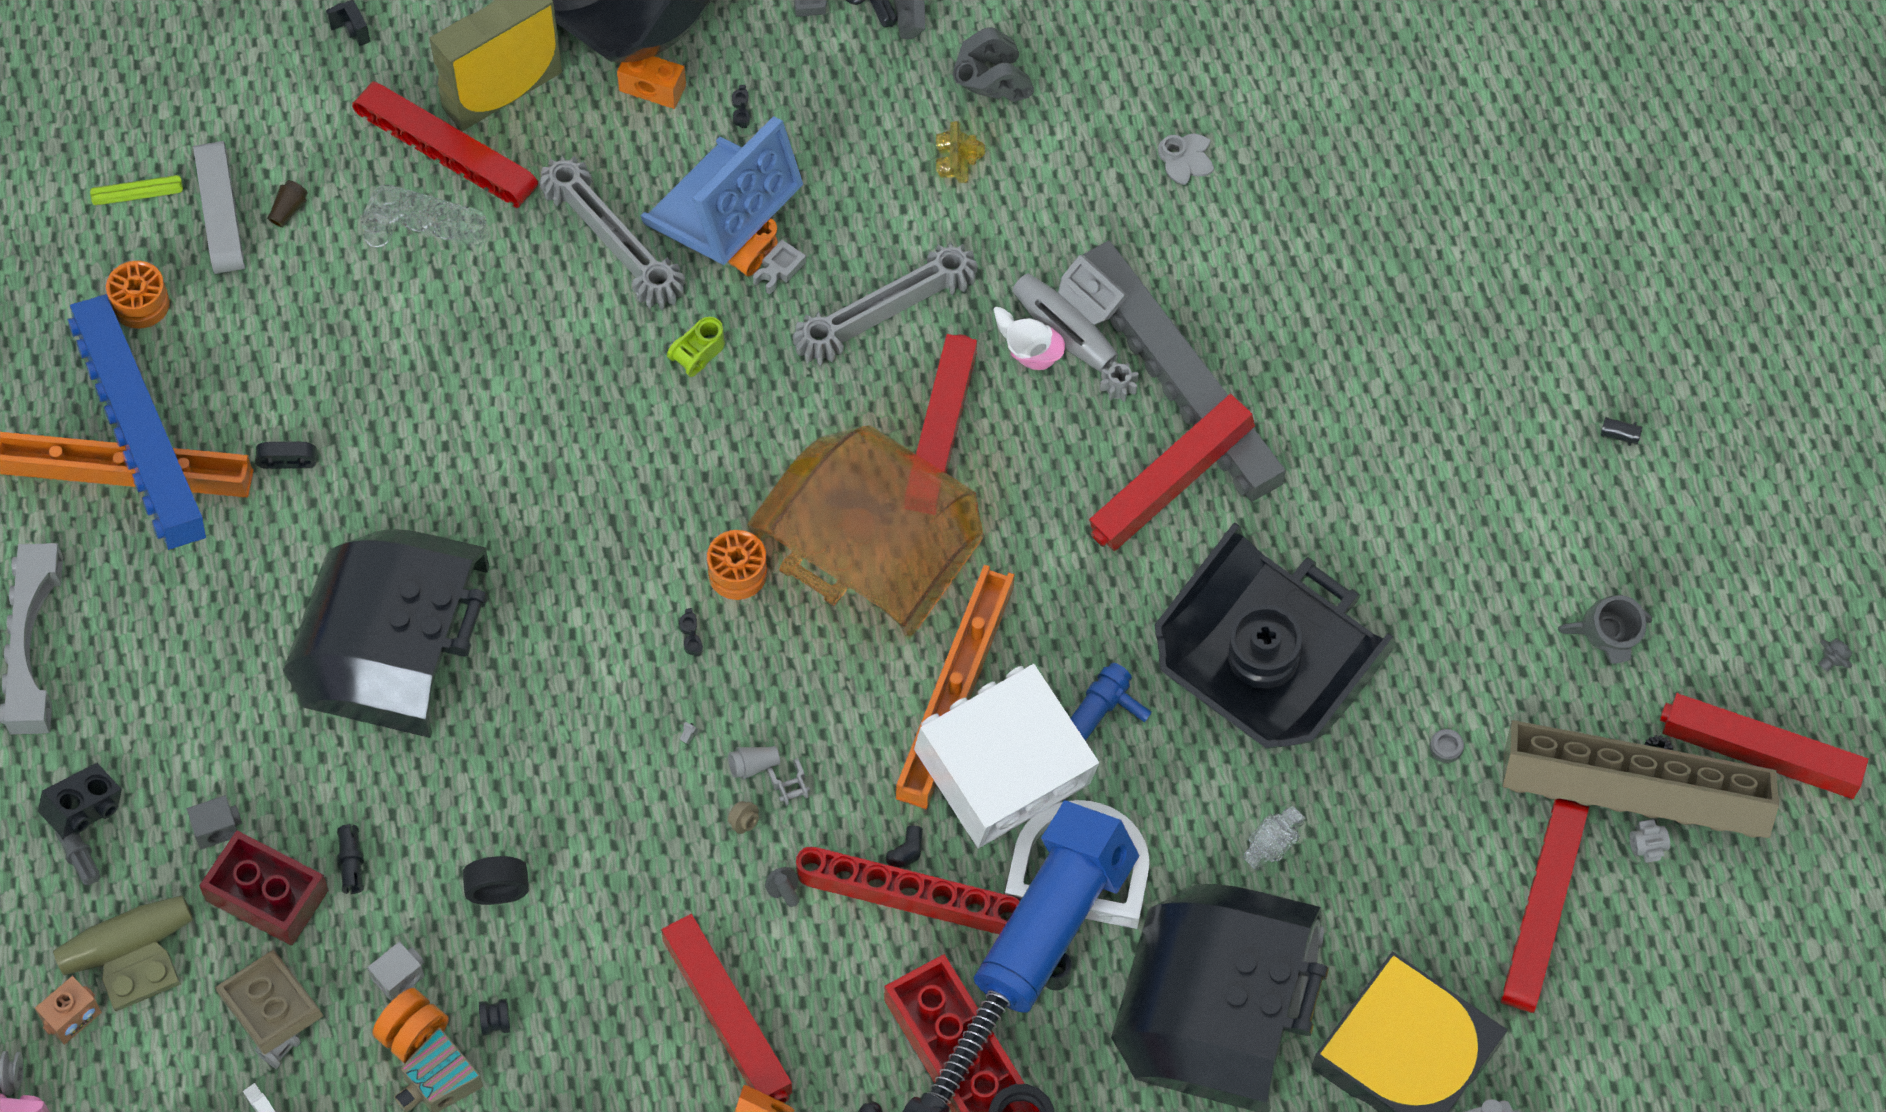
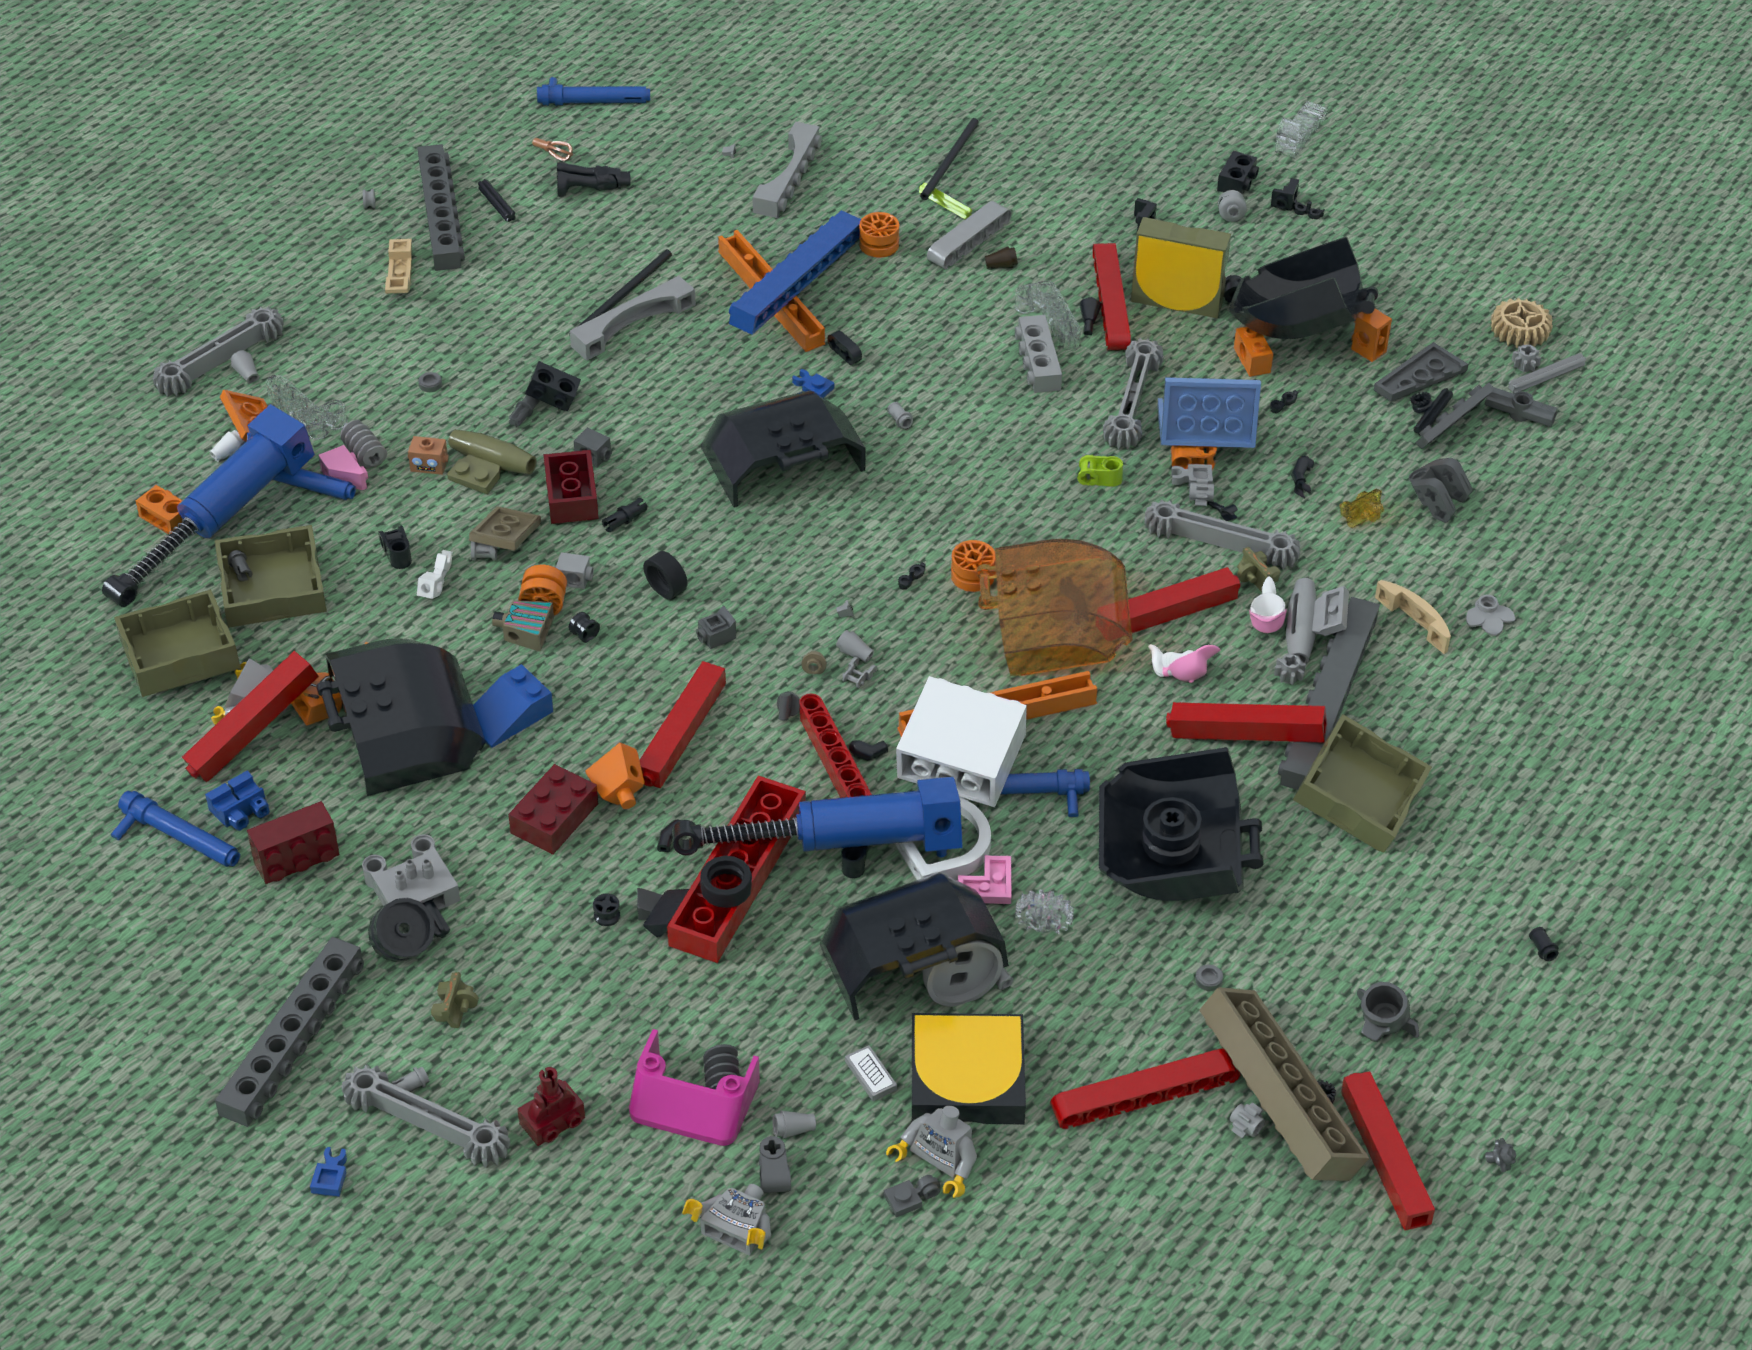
camera: 55 degrees right, 15 degrees down
none -> dark grey window [696,605,736,649]
none -> blue plate [792,369,835,398]
none -> light grey pin [887,402,913,429]
none -> black piece [920,118,979,200]
none -> bright pink plate [958,855,1011,904]
none -> light grey brick [1015,315,1062,393]
none -> black cone [1079,297,1102,335]
none -> bright pink hair [1148,644,1221,683]
none -> light grey gear [1189,478,1214,506]
none -> black hand [1207,501,1238,521]
none -> olive hips [1237,547,1281,592]
none -> black arm [1291,455,1314,498]
none -> olive tile [1293,714,1432,853]
none -> tan slope [1375,580,1451,654]

